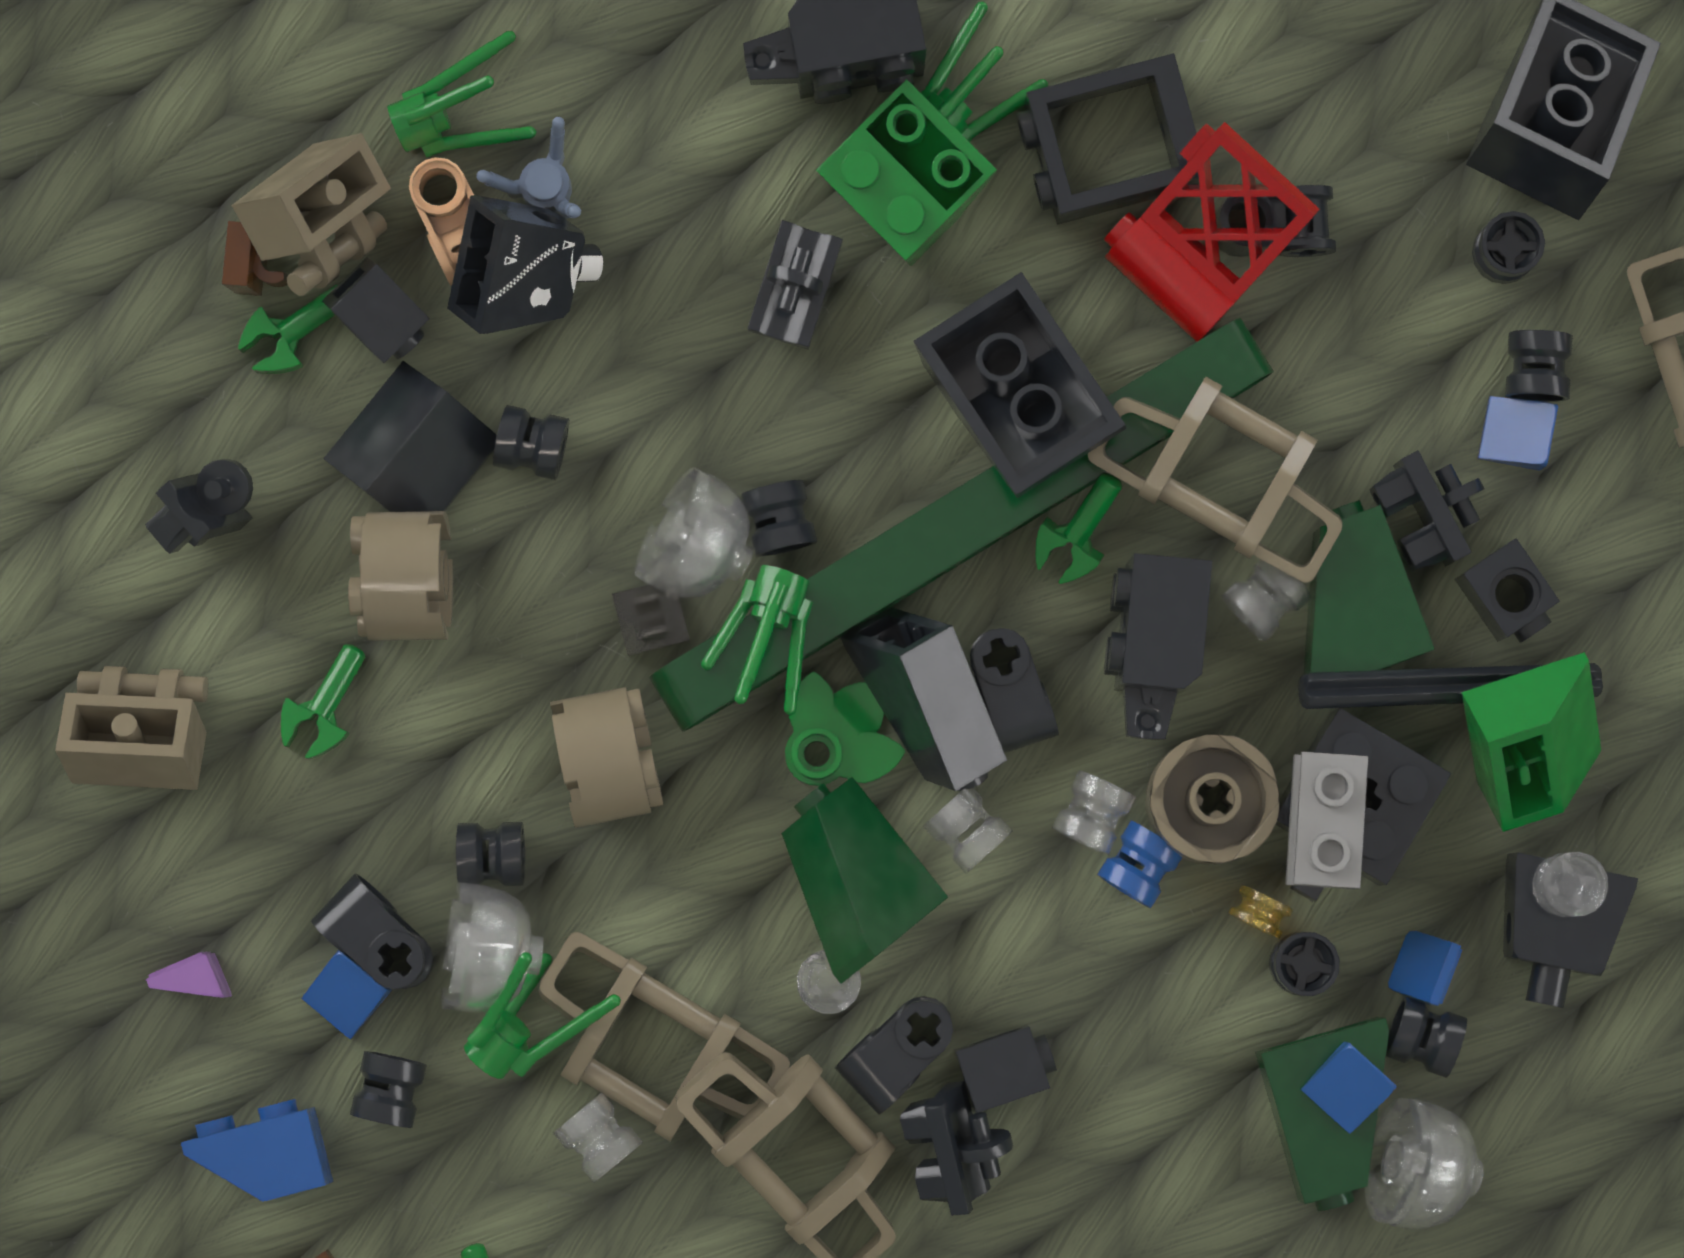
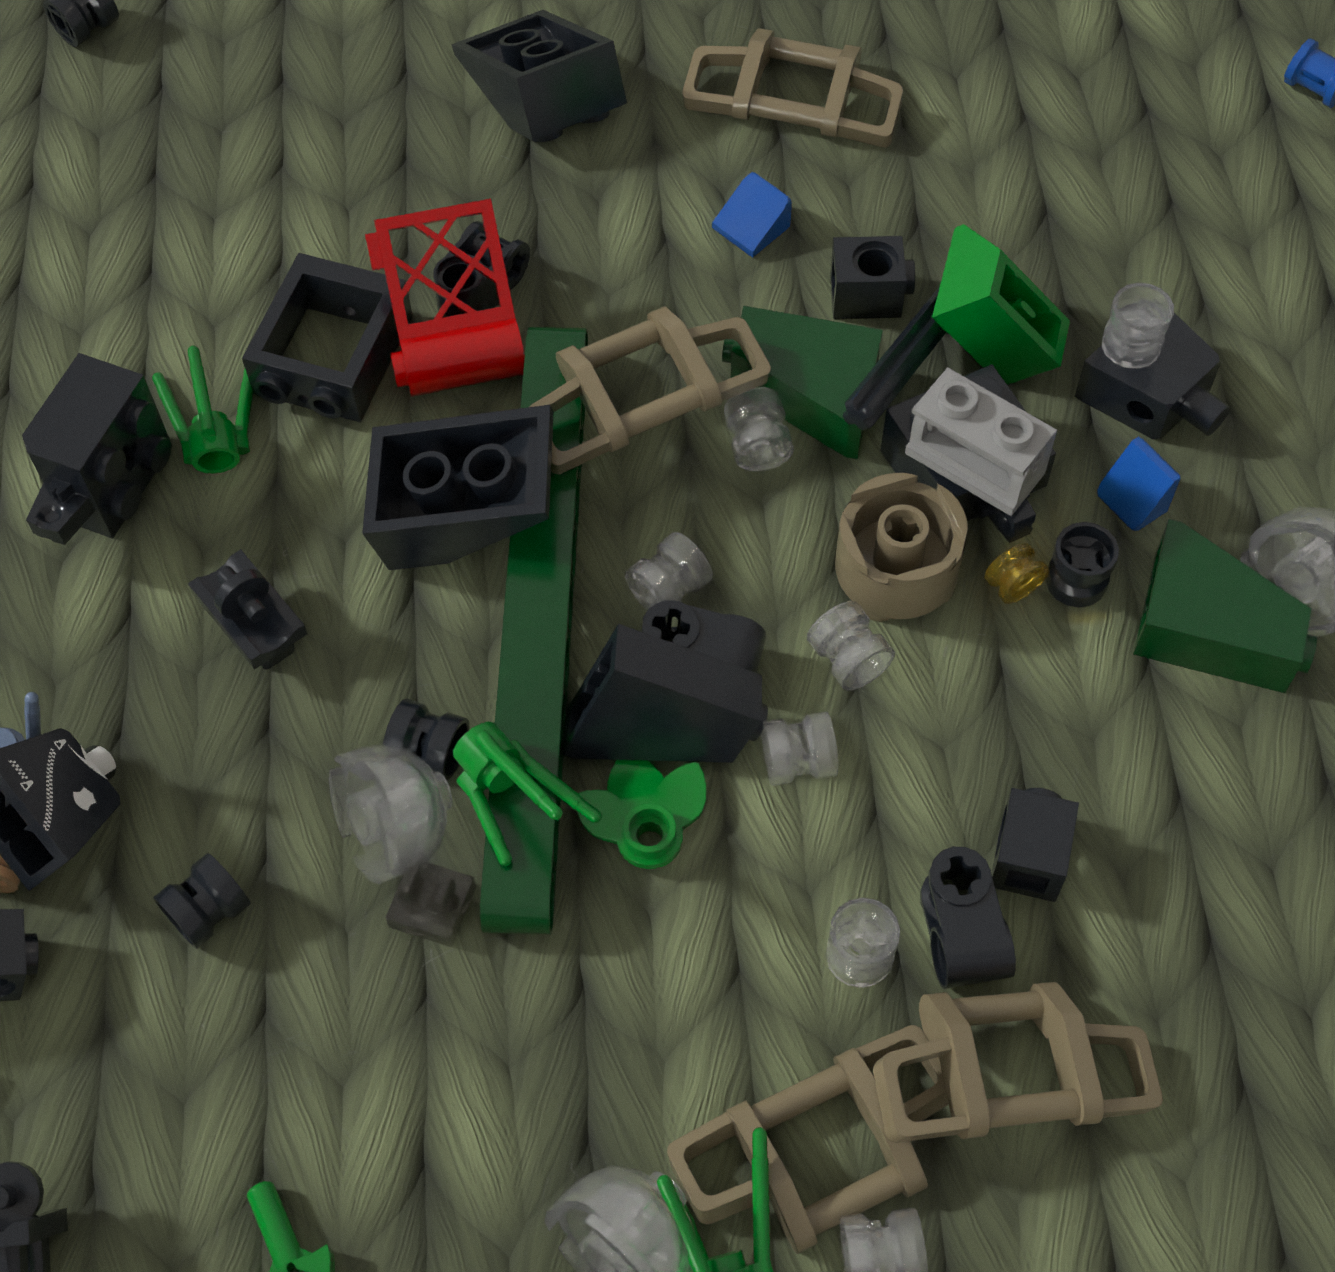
camera: 55 degrees left, 25 degrees down
black slope [323,361,497,512] -> none
dark tan brick [348,511,453,641] -> none
black wheel [456,822,525,887] -> none
dark tan brick [550,687,663,828] -> none
dark green slope [781,777,948,984] -> none
green slope [816,79,997,266] -> none
black hips [900,1081,1014,1216] -> none
green bar [1035,473,1122,584] -> none
blue wheel [1097,820,1183,908] -> none
black hinge [1104,553,1212,740] -> none
blue slope [1300,1042,1397,1134] -> none
black hips [1369,450,1485,571] -> none
black wheel [1386,996,1467,1078] -> none
black wheel [1472,211,1545,284] -> none
black wheel [1505,330,1573,402] -> none
none -> clear wheel [625,532,713,610]

